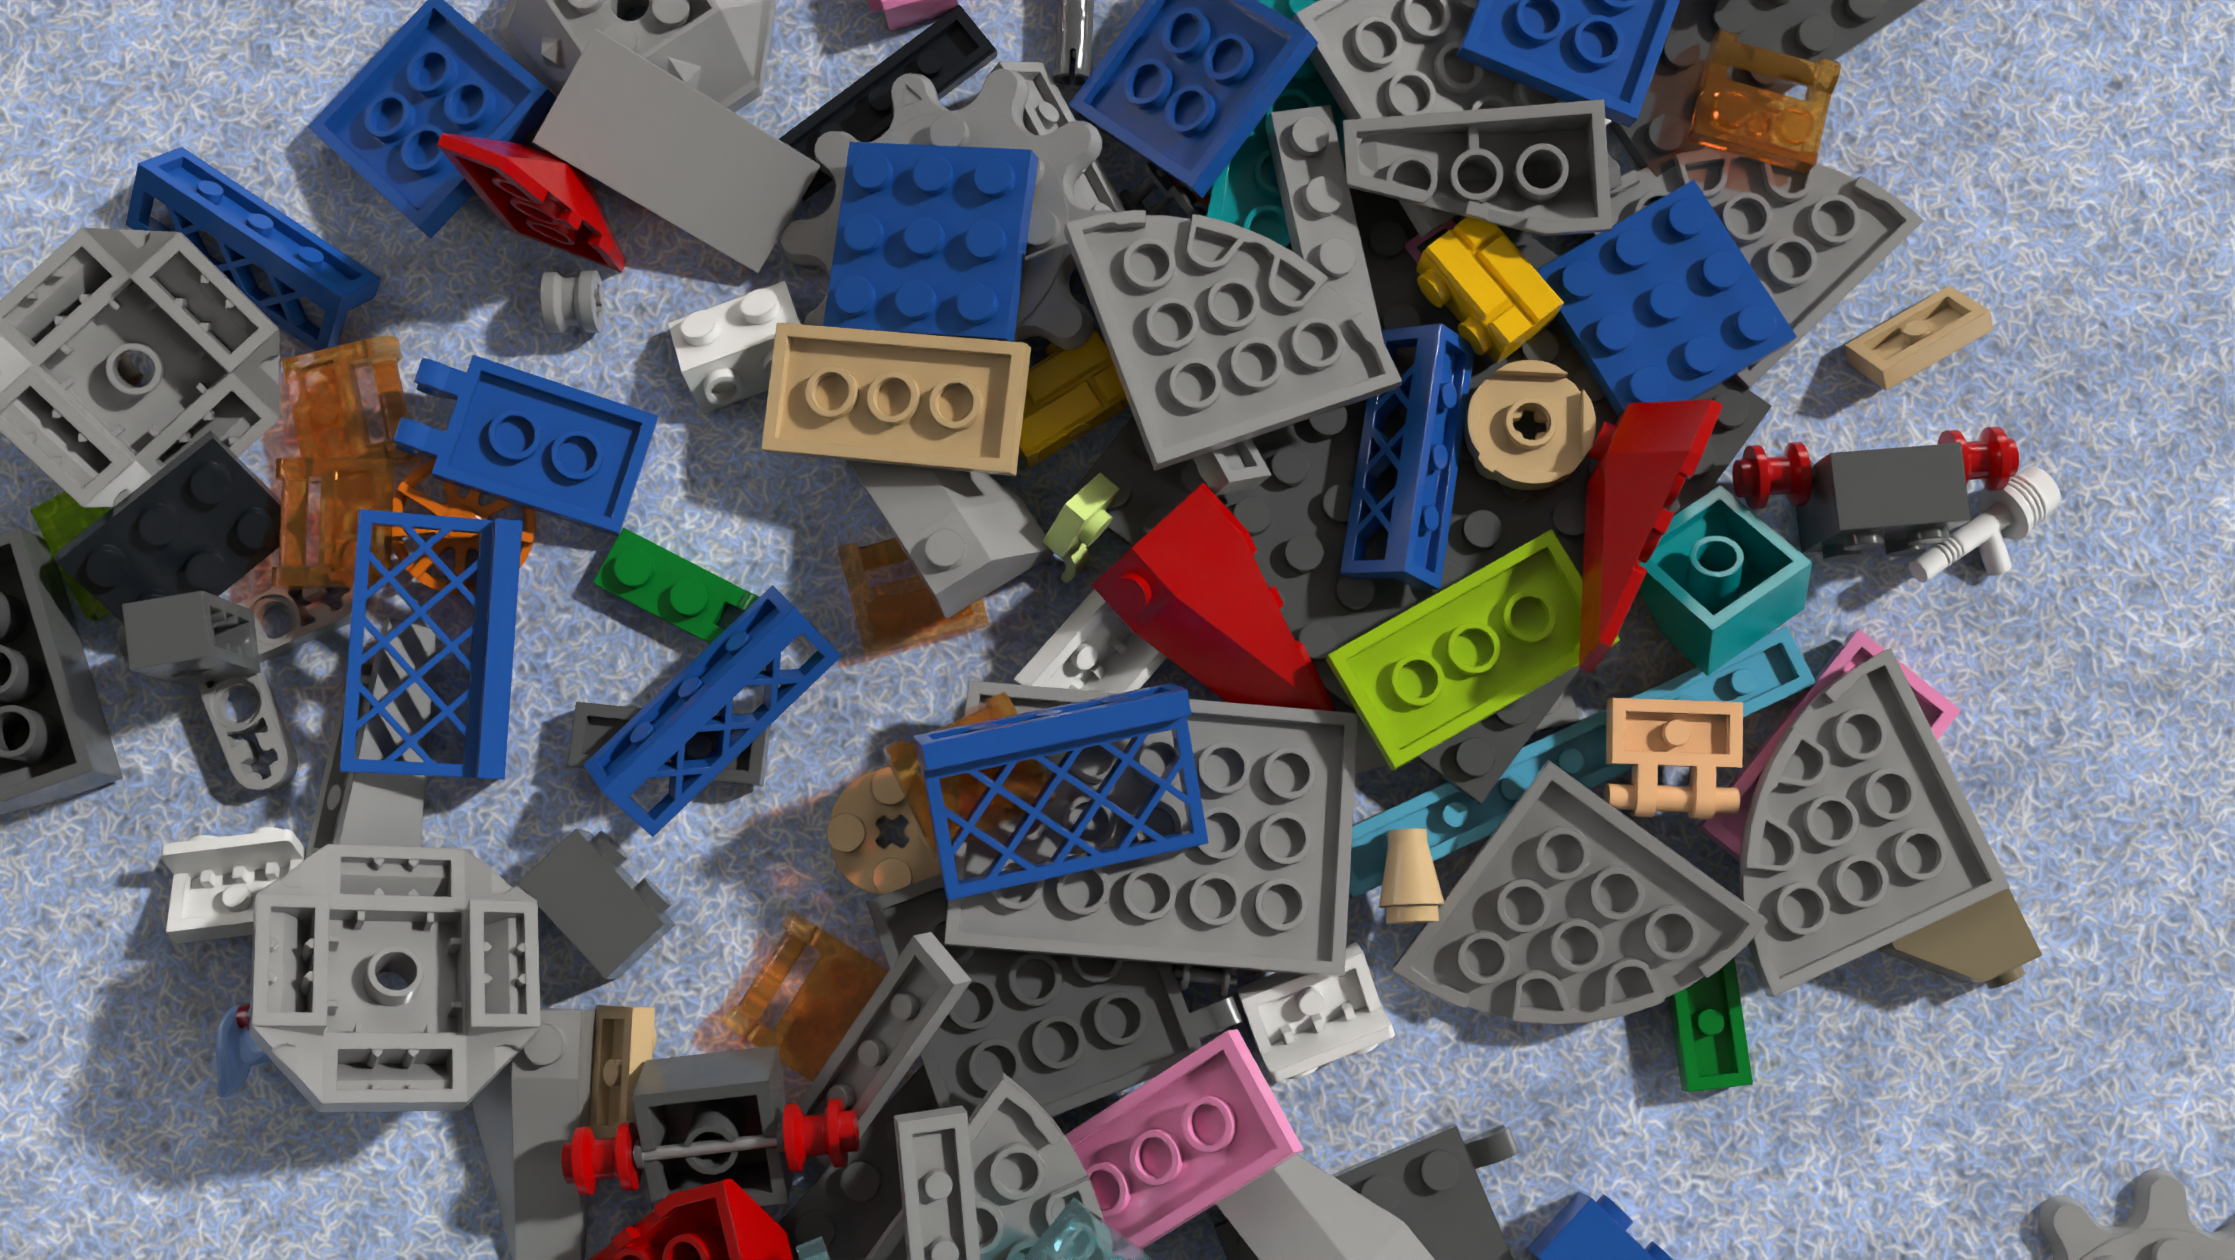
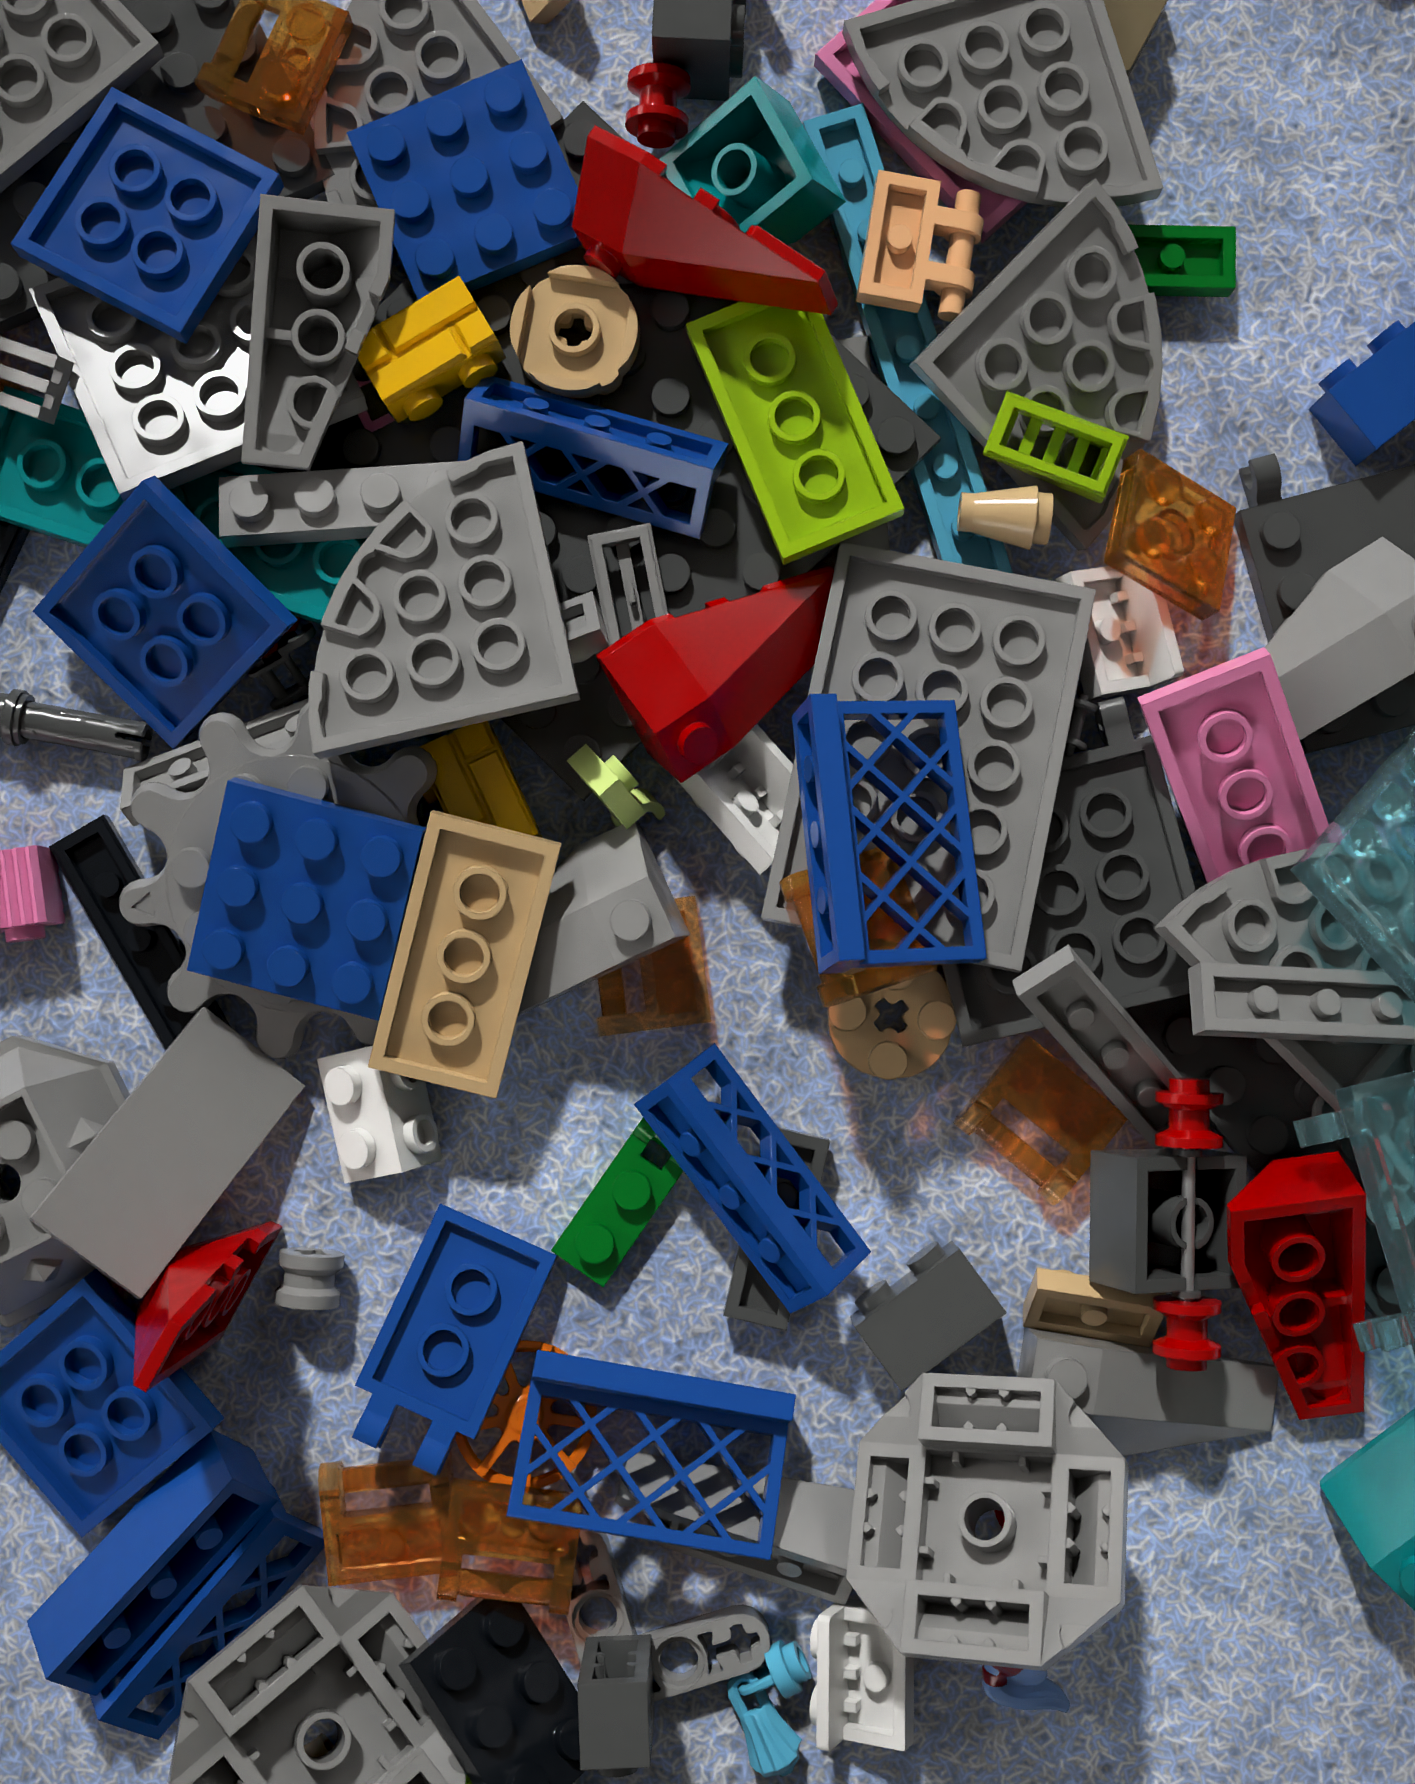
camera: 80 degrees left, 5 degrees up
none -> blue brick [27,1430,278,1696]
none -> light grey tile [587,523,669,646]
none -> medium azure piece [727,1640,812,1778]
none -> lime slope [982,391,1129,503]
none -> clear orange plate [1104,448,1236,621]

